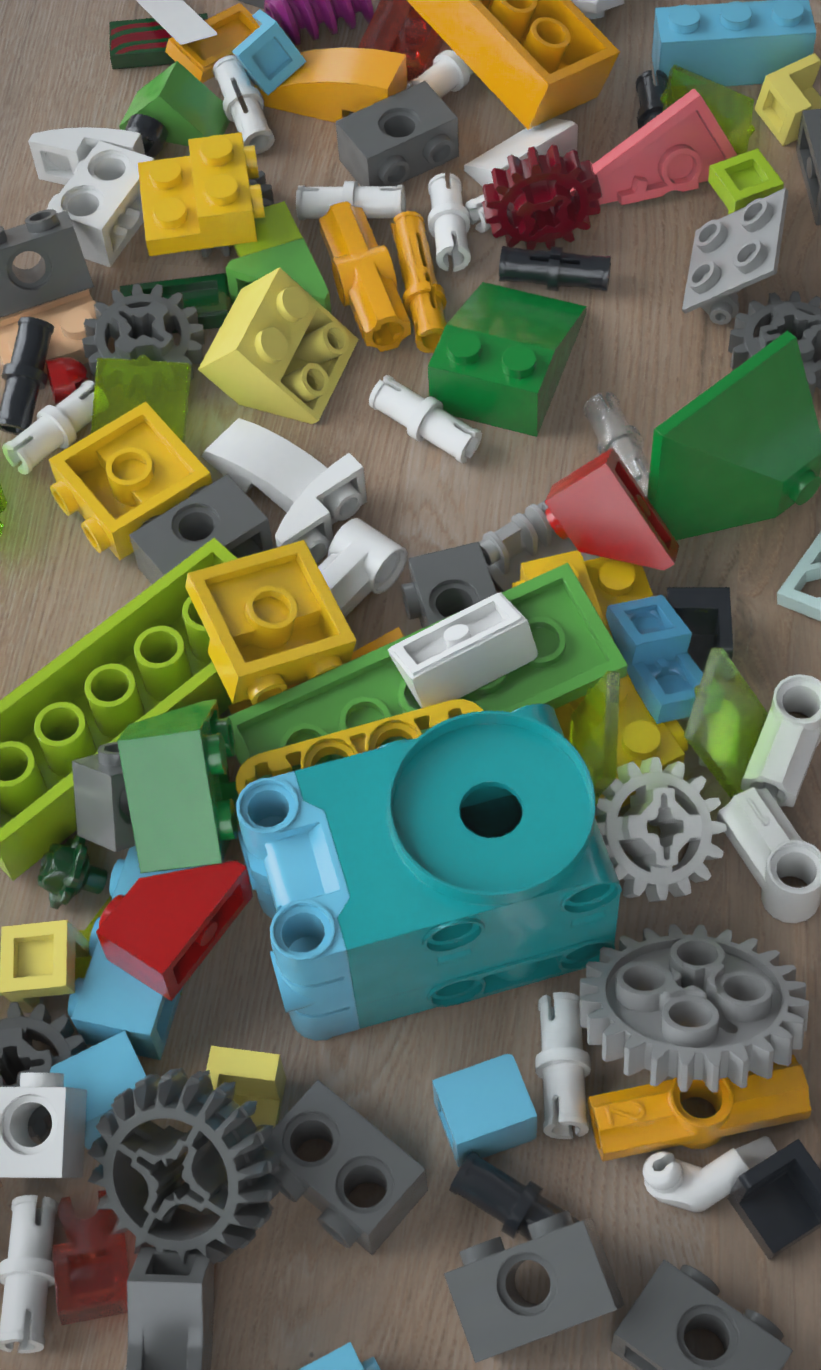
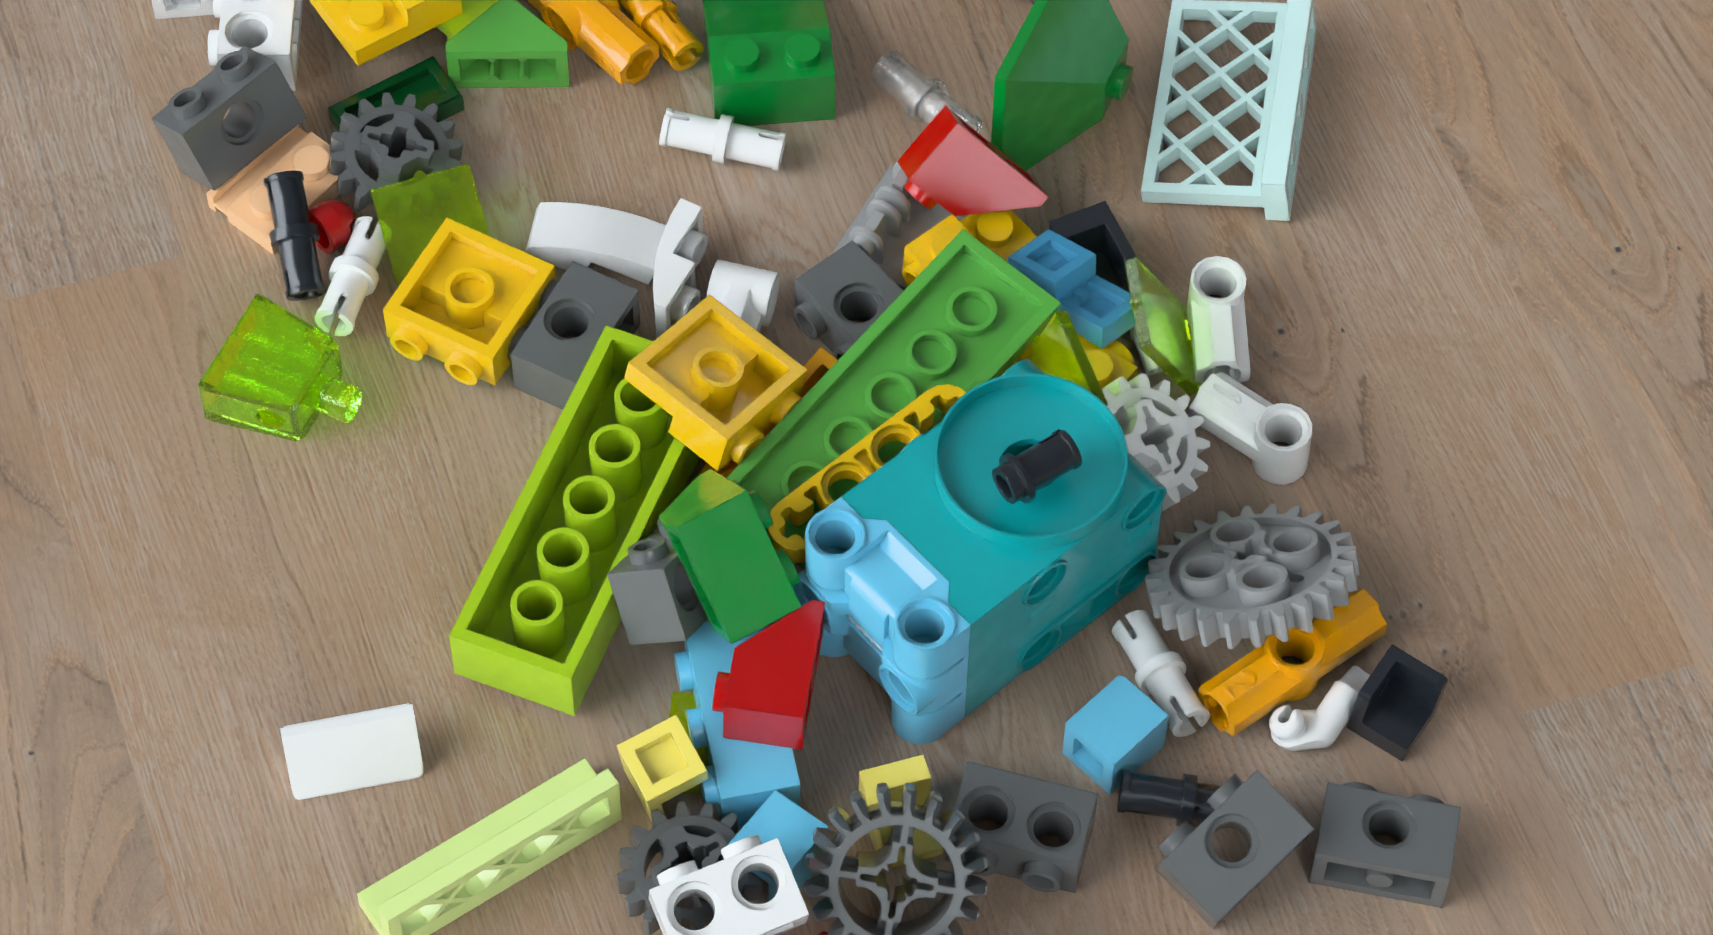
camera: 30 degrees left, 0 degrees up
dark green plant [37,835,108,910] -> none
light yellow slope [198,267,359,424] -> none
white slope [388,592,538,708] -> none
none -> black pin [992,429,1082,504]

